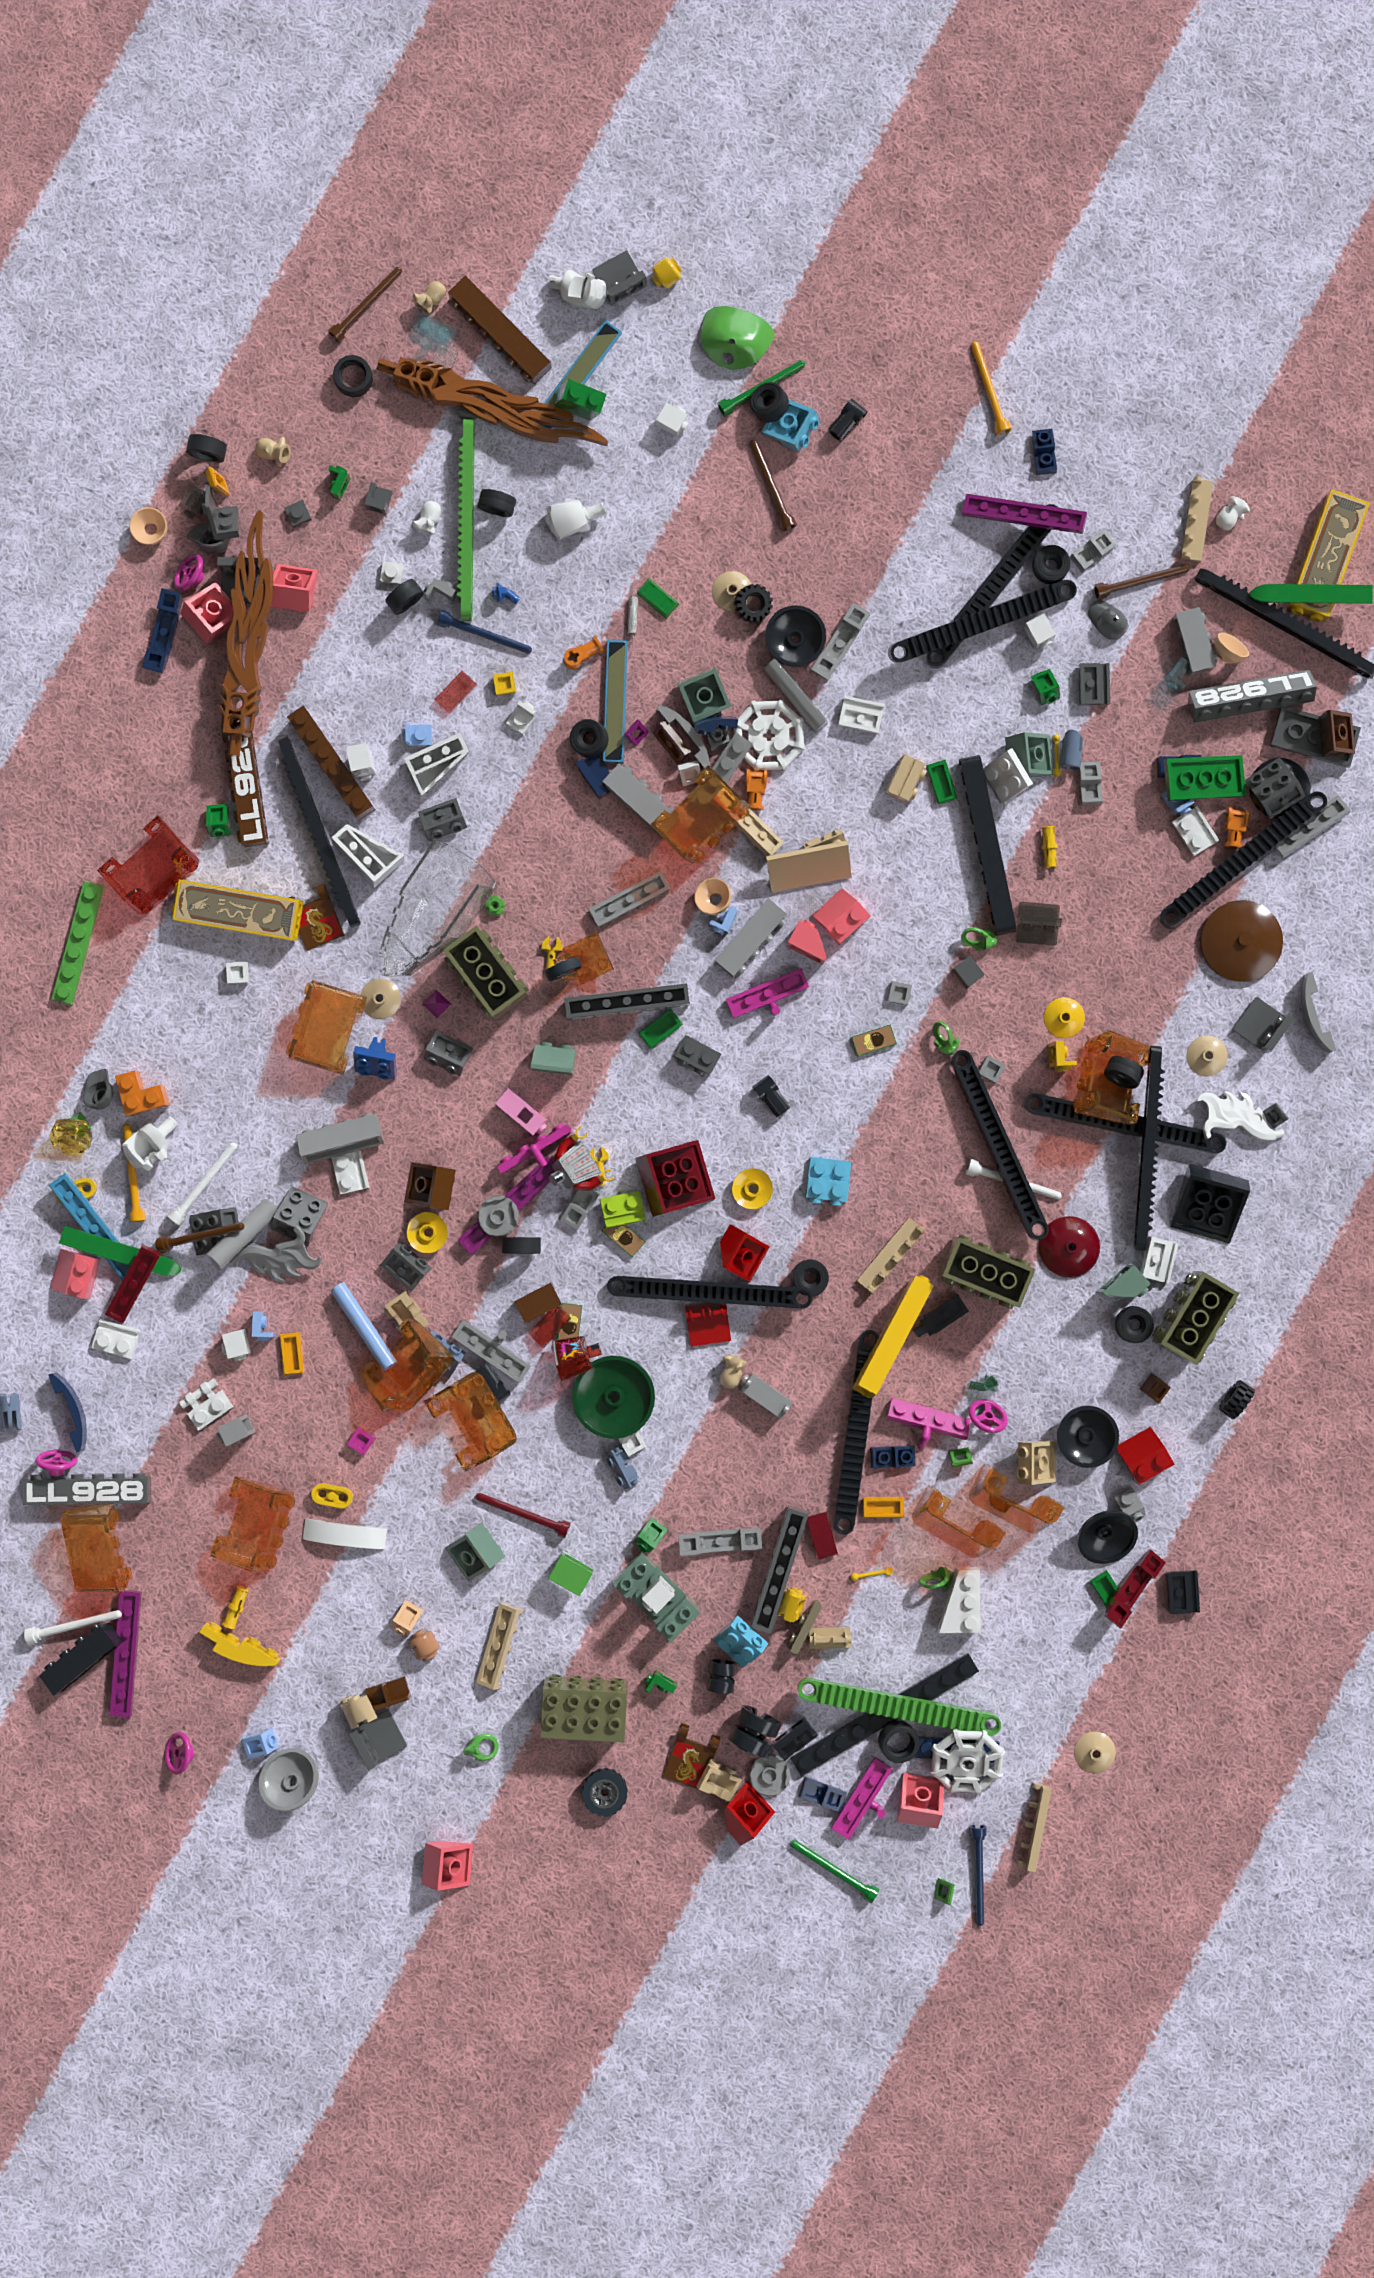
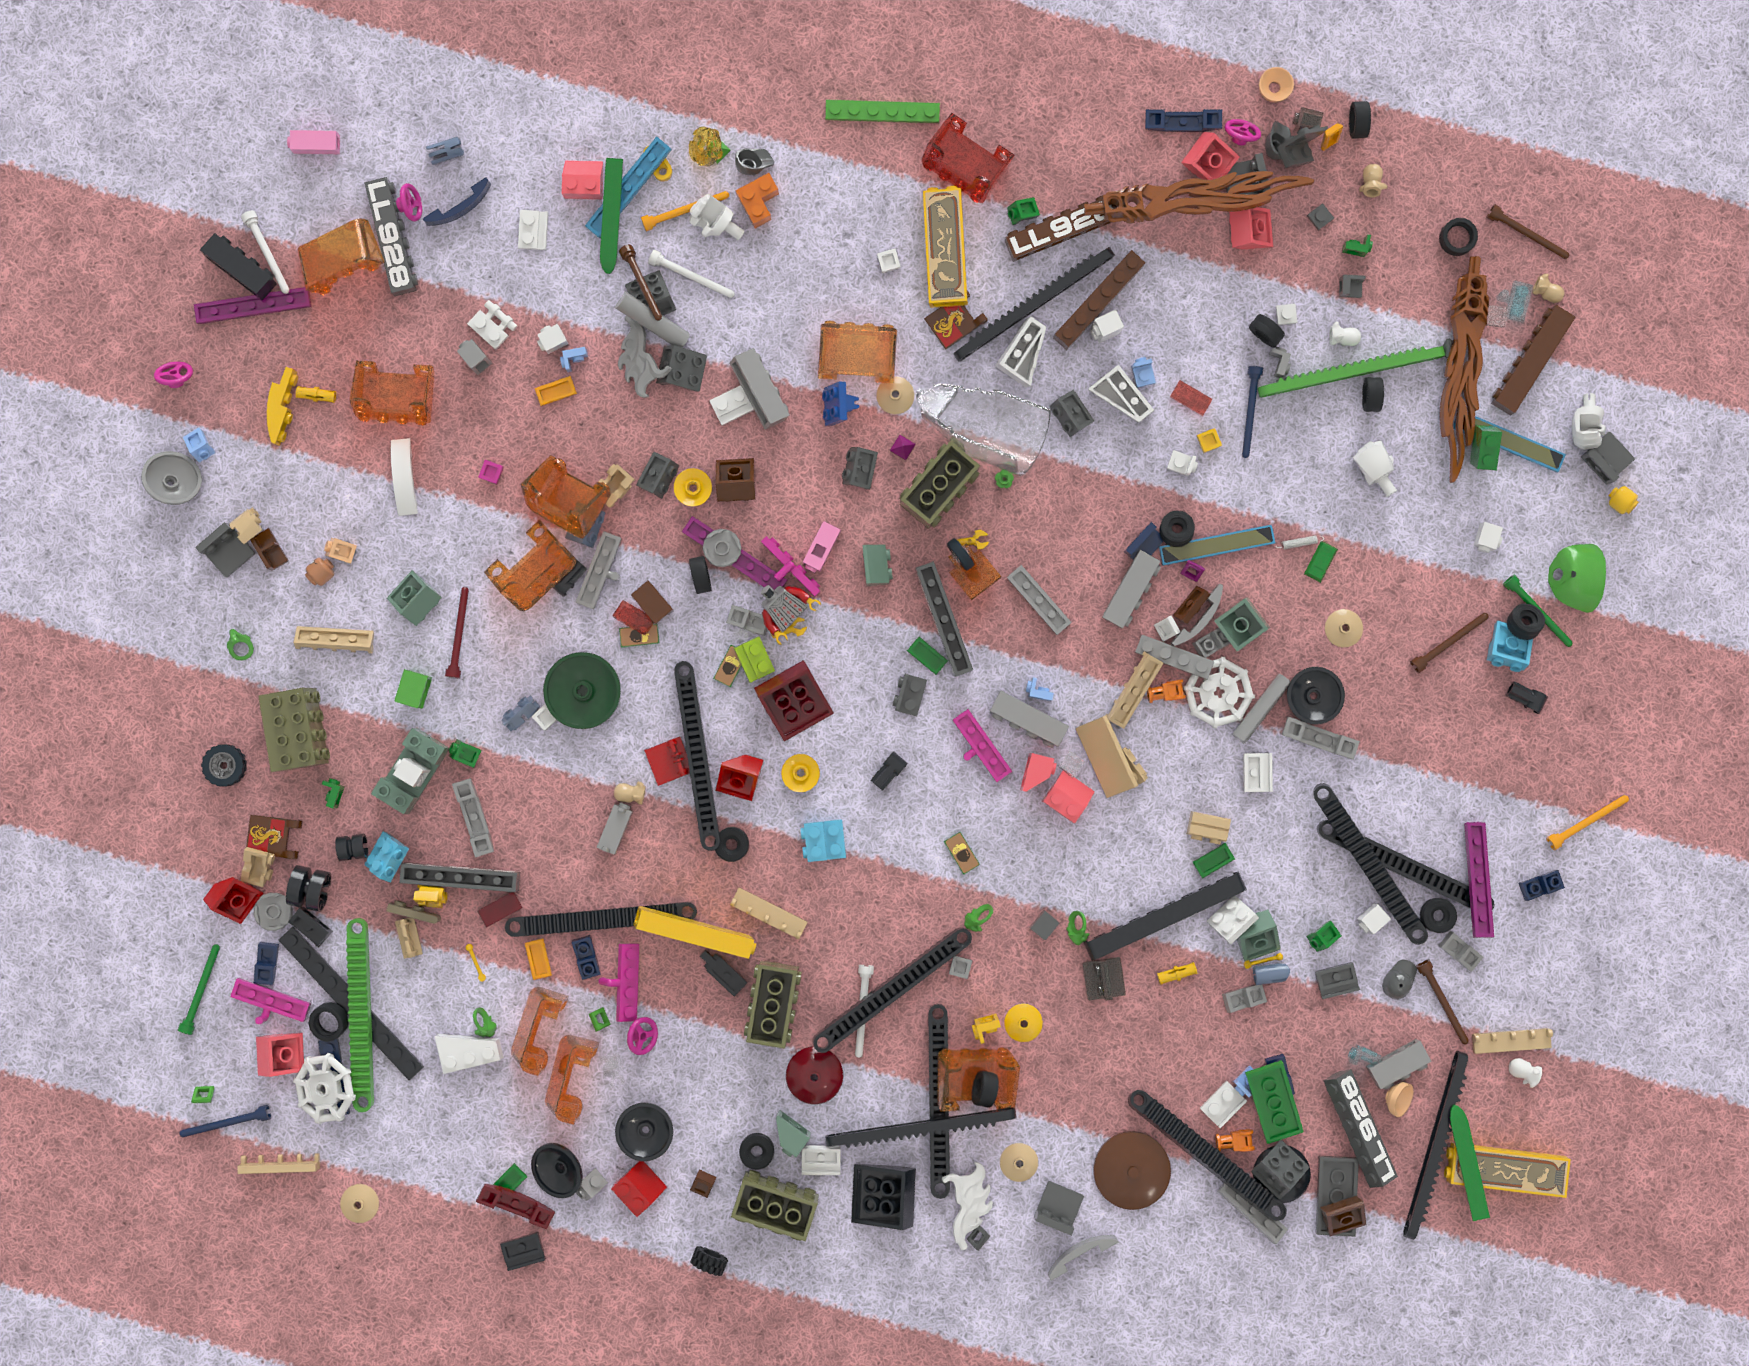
camera: 70 degrees right, 0 degrees up
dark red plate [105,1244,161,1324] -> none
yellow plate [311,1483,353,1508] -> none
light blue piece [330,1282,397,1371] -> none
coral slope [422,1841,473,1891] -> none
blue plate [492,583,521,605] -> none
clear red torso [552,1336,602,1381] -> none
orange connector [564,636,604,670] -> none
clear orange windscreen [650,765,750,864] -> none
dark blue slope [693,716,738,735] -> none
light nougat piece [694,878,732,915] -> none
black tyre [734,584,773,623] -> none
light grey tile [888,981,912,1006] -> none
clear green plate [969,1374,999,1392] -> none
tan plate [1016,1440,1056,1485] -> none

